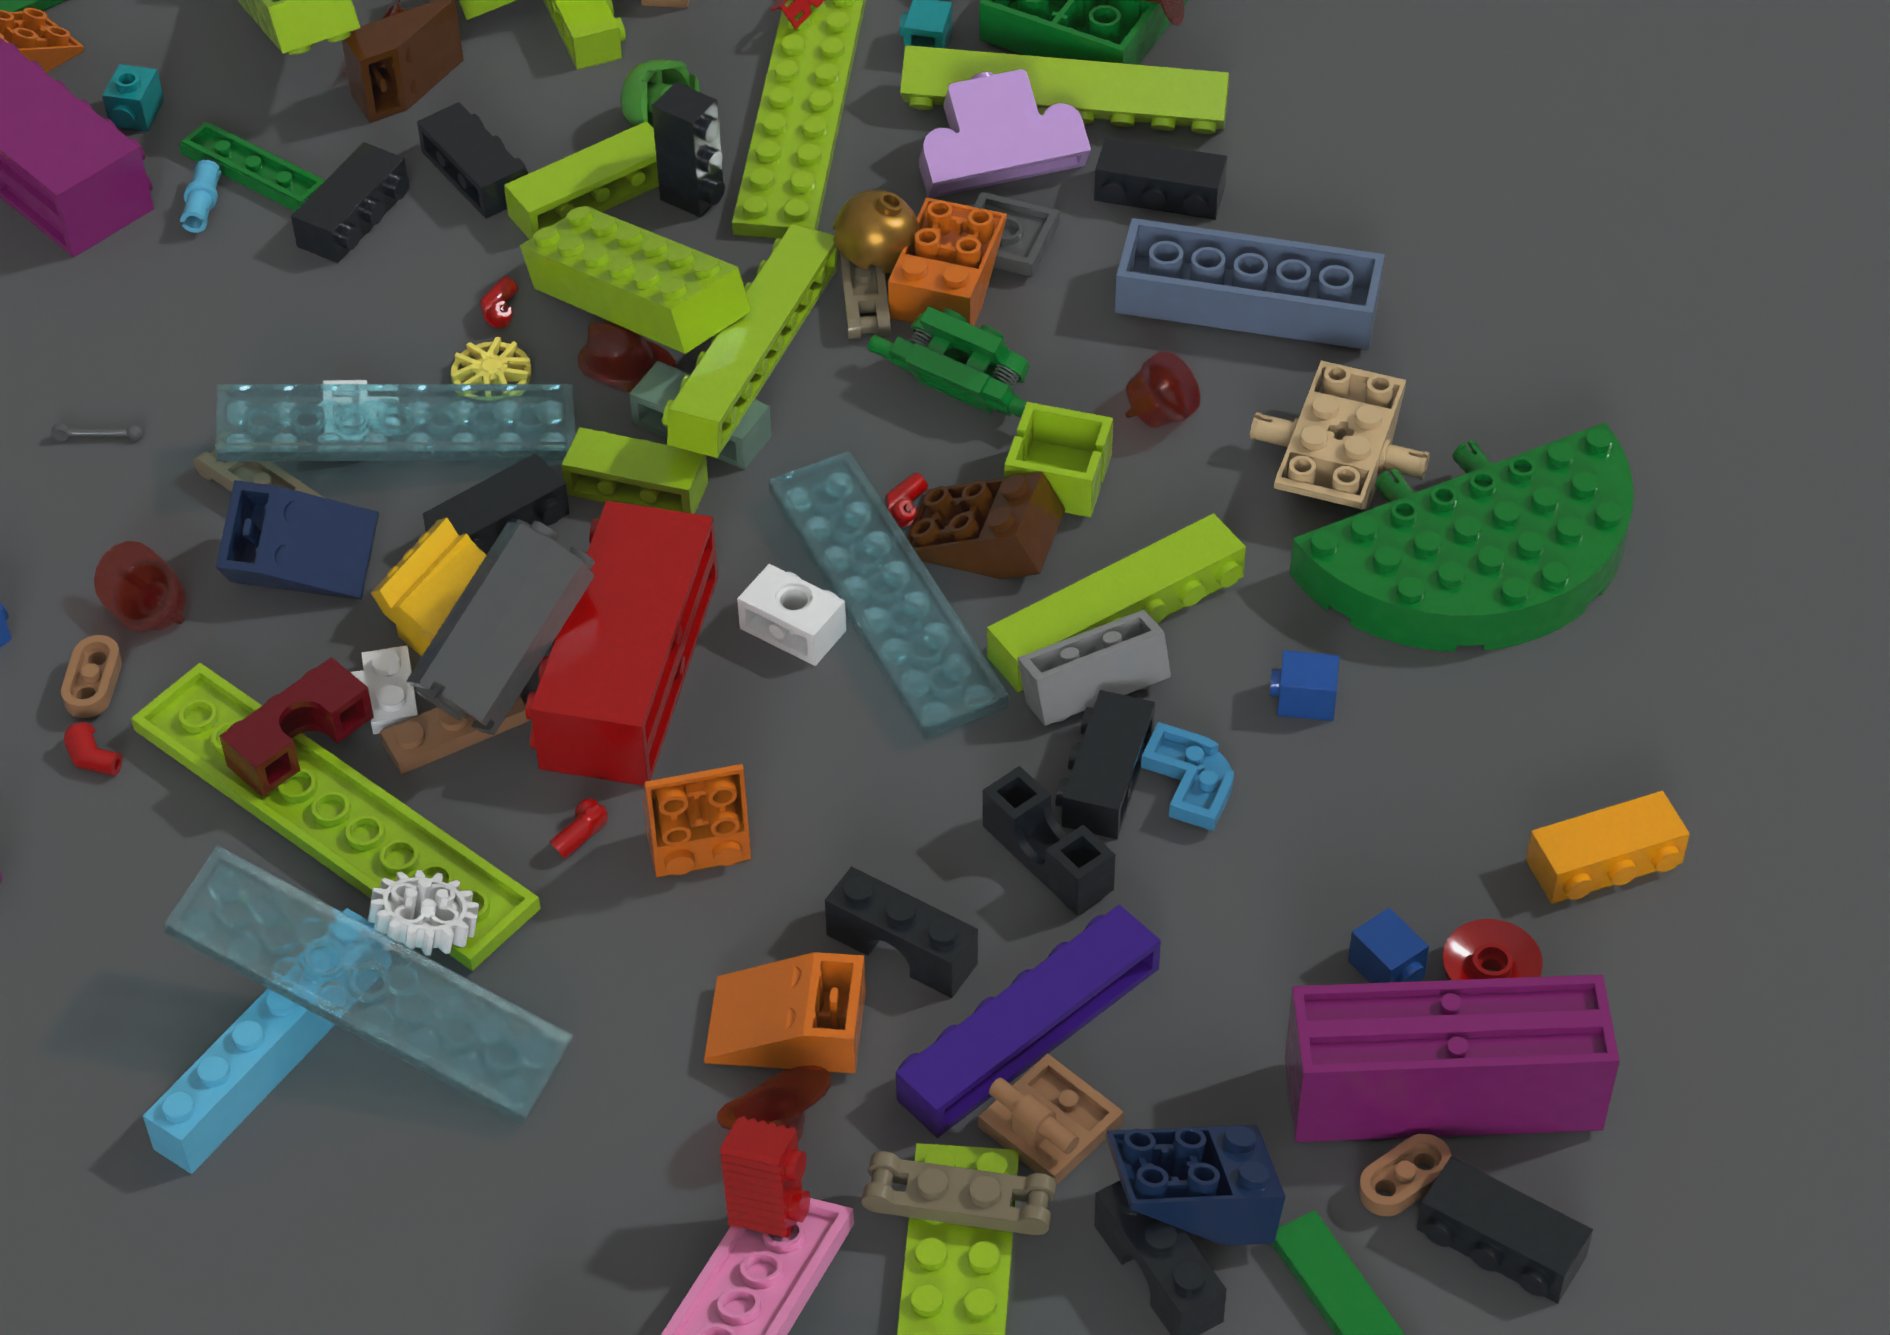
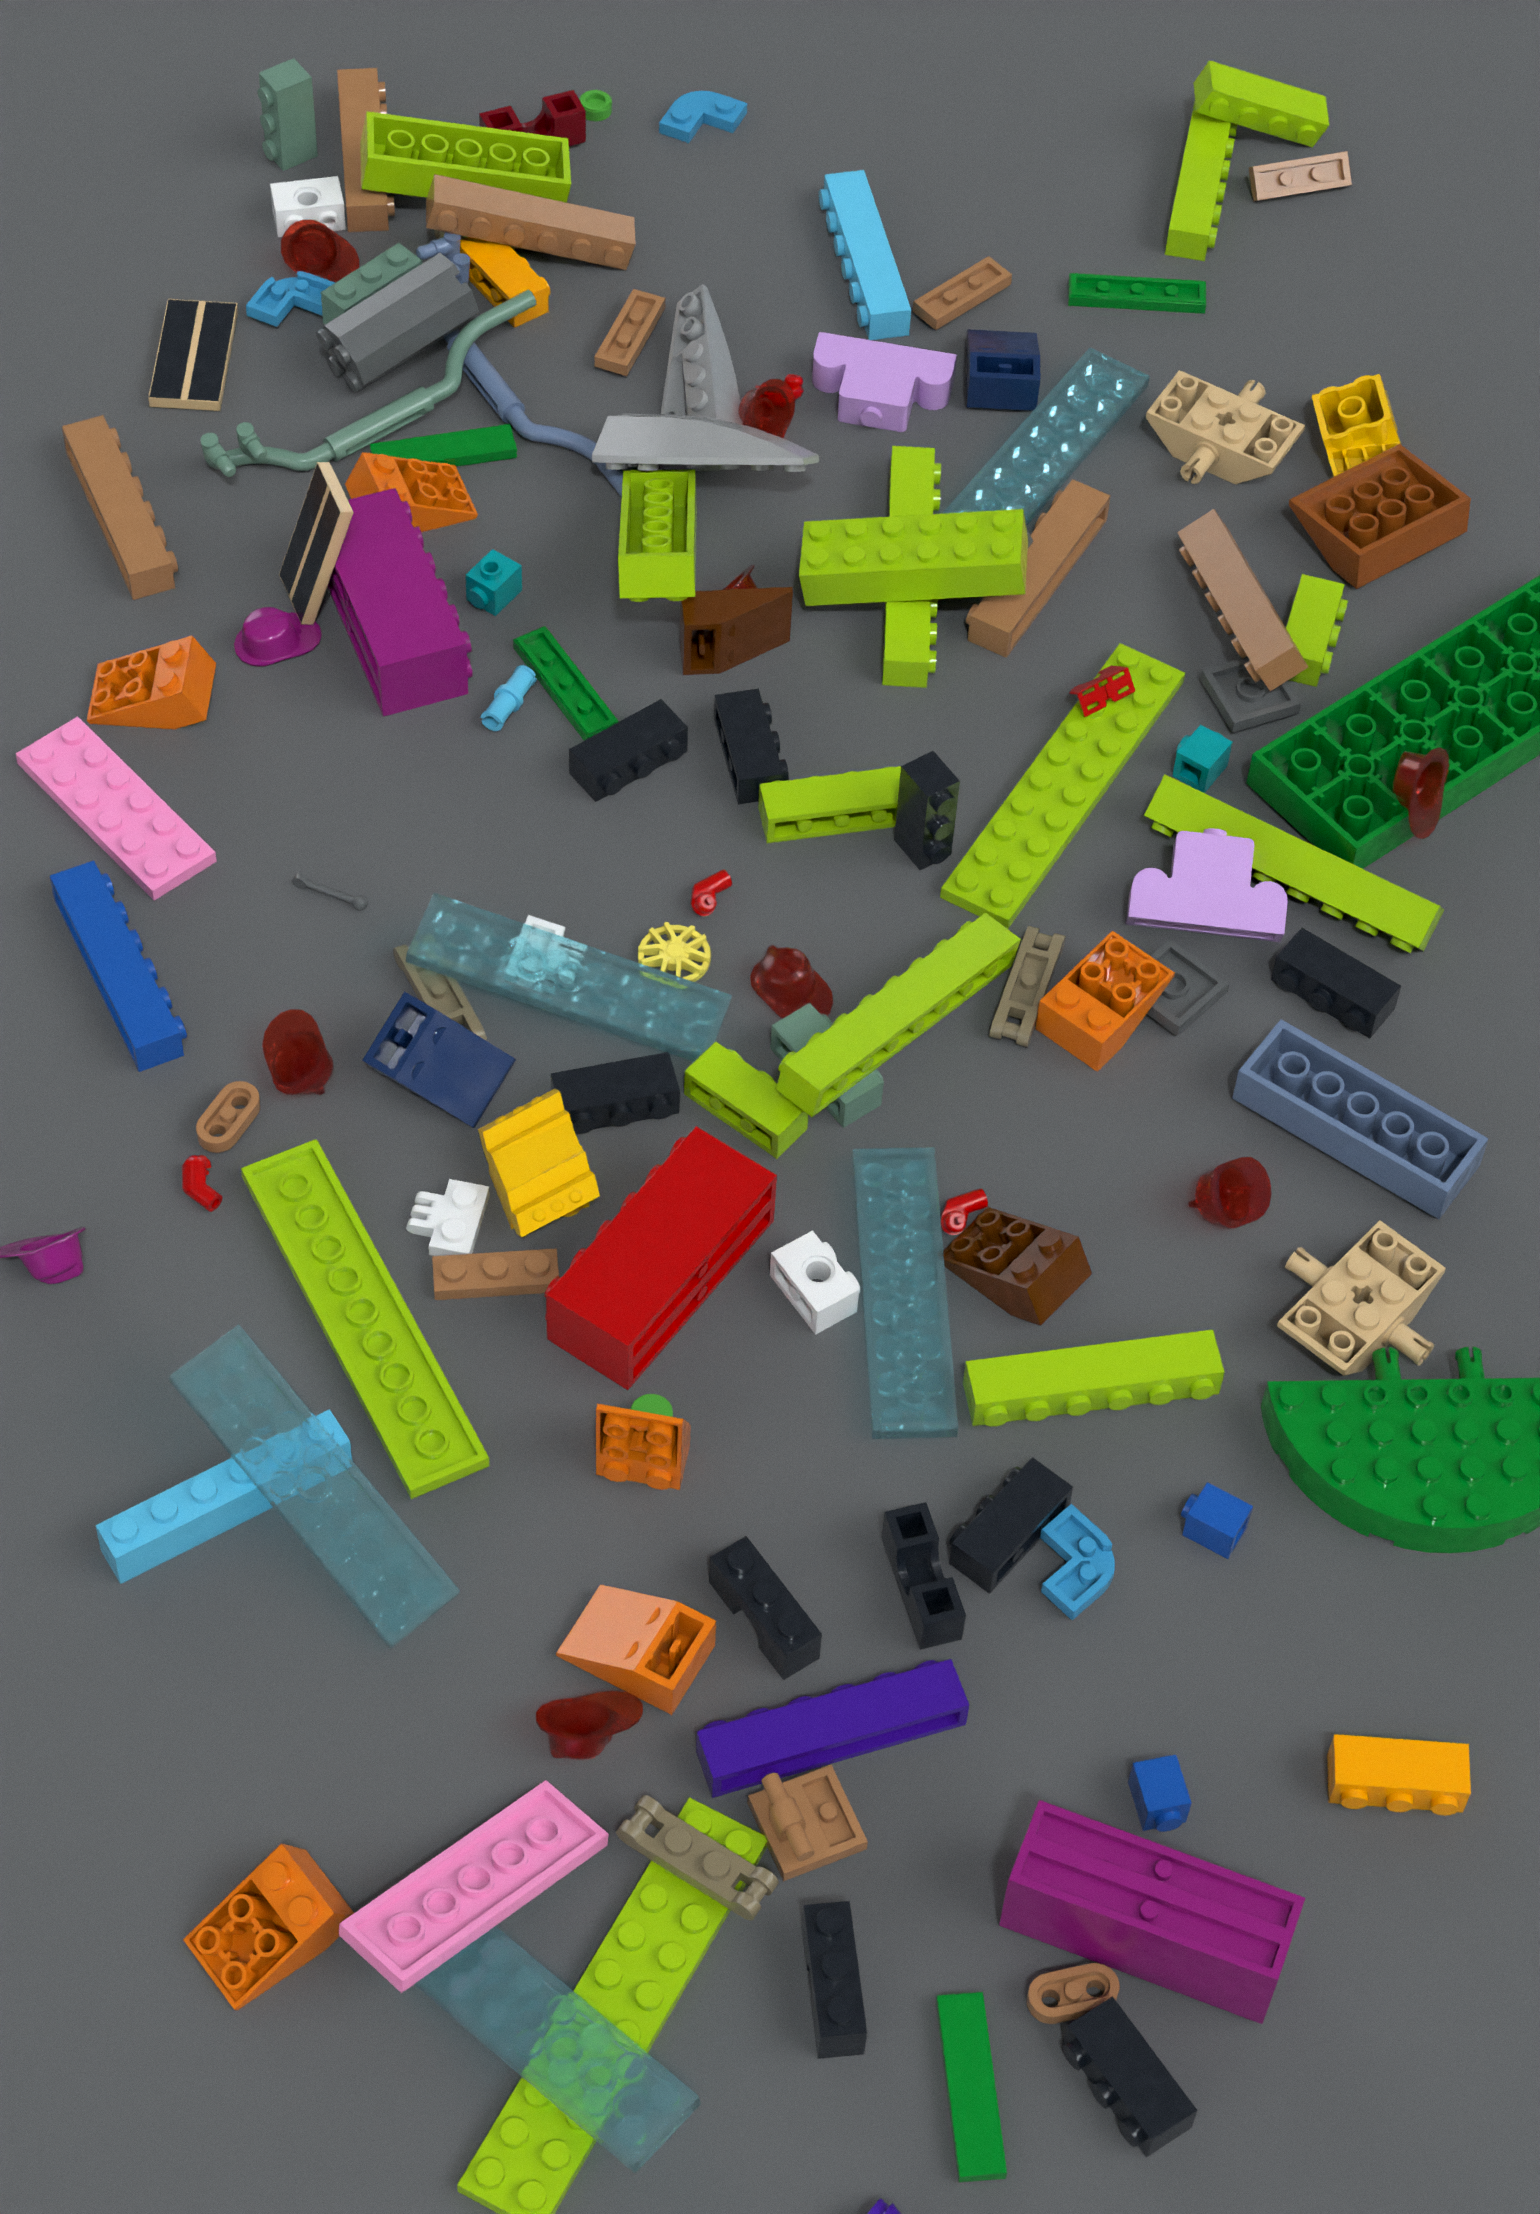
camera: 20 degrees right, 5 degrees up
dark red arch [219,657,374,797] -> none
white gear [368,870,479,956] -> none
dark grey brick [406,519,595,735] -> none
lime brick [520,206,751,354] -> none
red arm [549,798,608,859] -> none
bright green cylinder [620,59,700,128] -> none
red brick [719,1116,810,1238] -> none
pearl gold cylinder [832,190,919,273] -> none
green piece [867,306,1030,418] -> none
lime piece [1004,402,1113,518] -> none
light grey brick [1018,610,1171,726] -> none
dark blue slope [1105,1125,1286,1246] -> none
red dish [1442,919,1543,980] -> none

